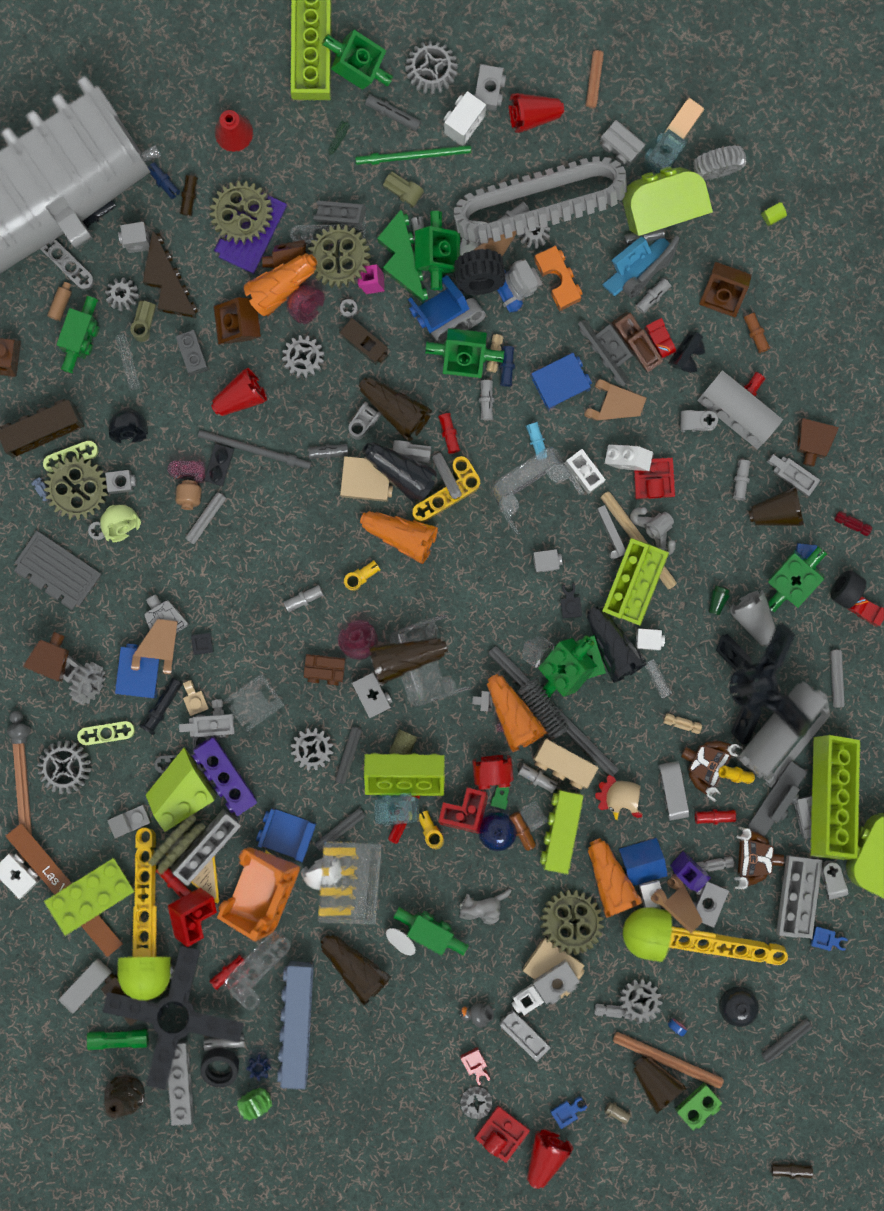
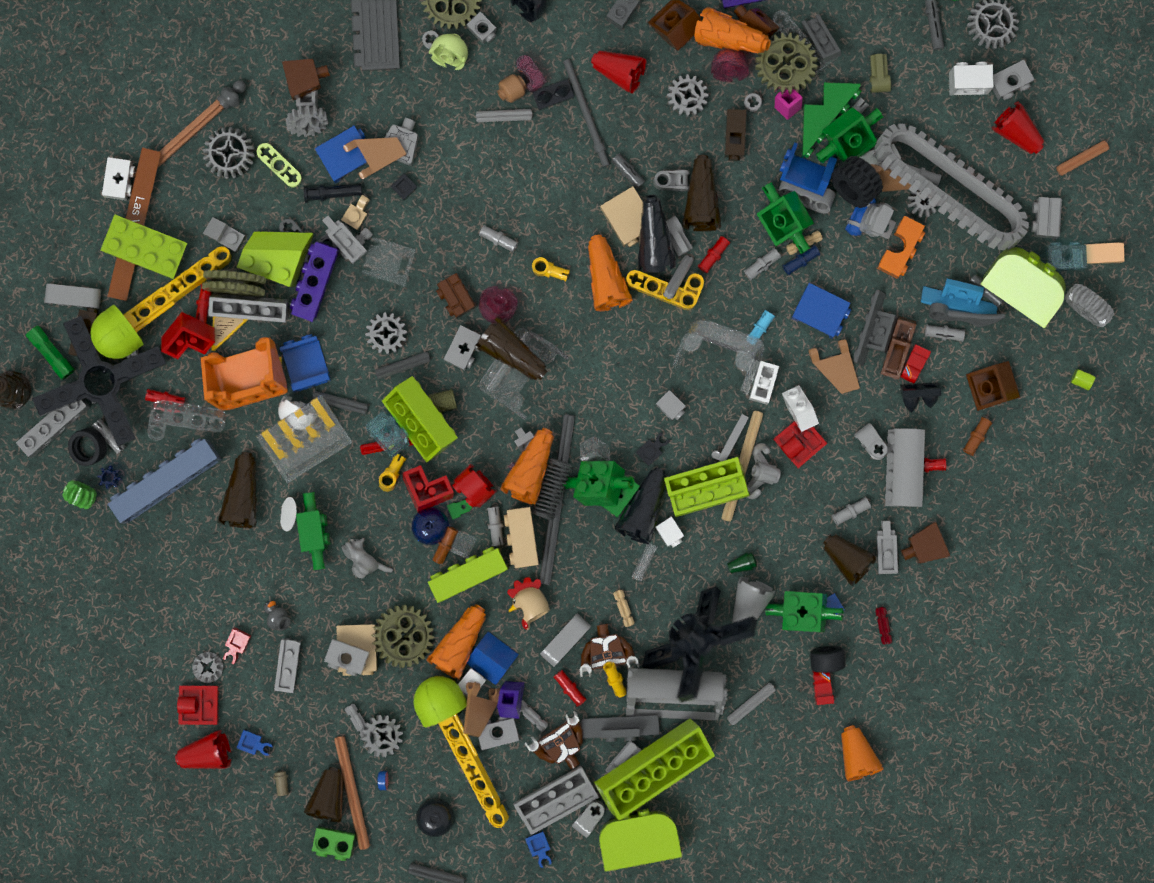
camera: 60 degrees right, 0 degrees up
green bar [355,145,471,165] -> none
white window [512,984,544,1015] -> none

